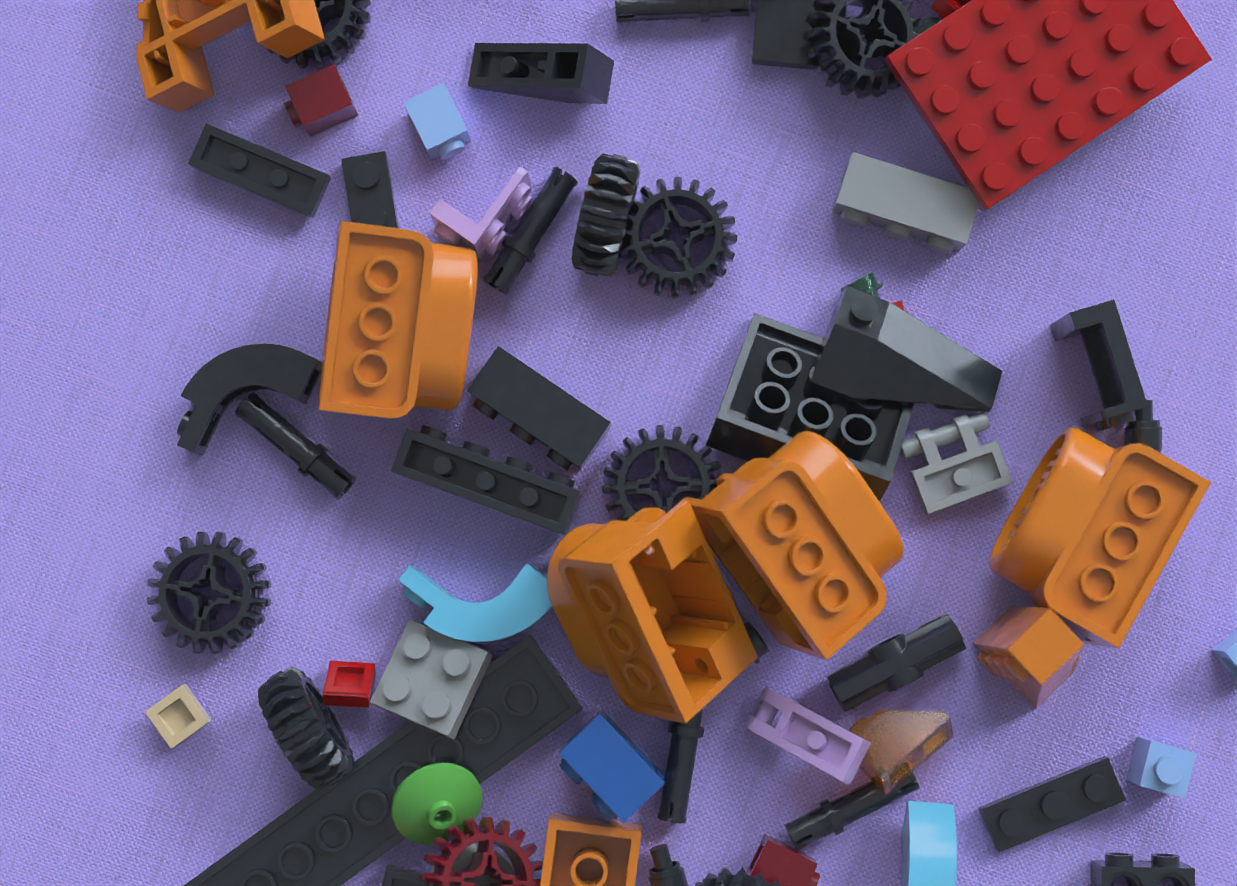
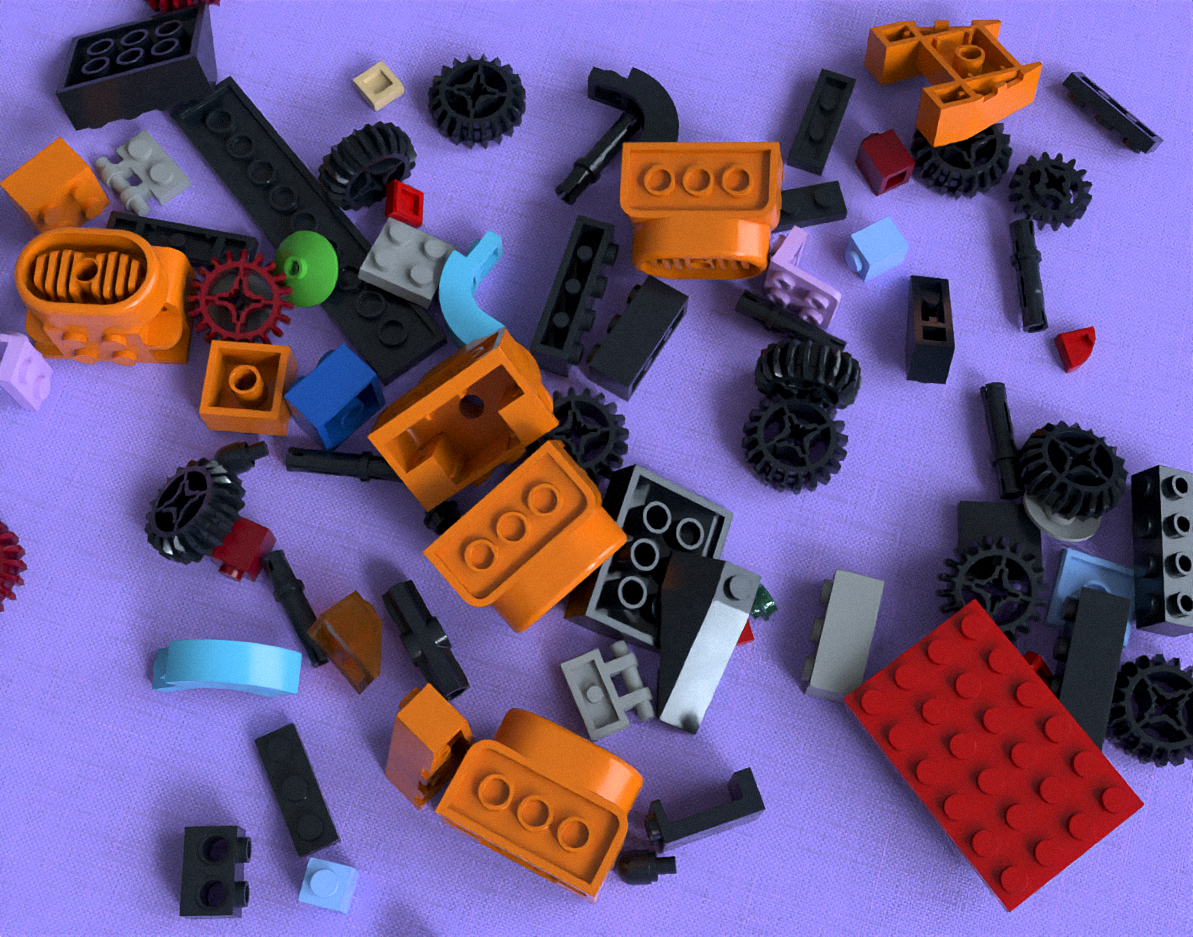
camera: 80 degrees right, 15 degrees down
lavender plate [745,686,871,785] -> none

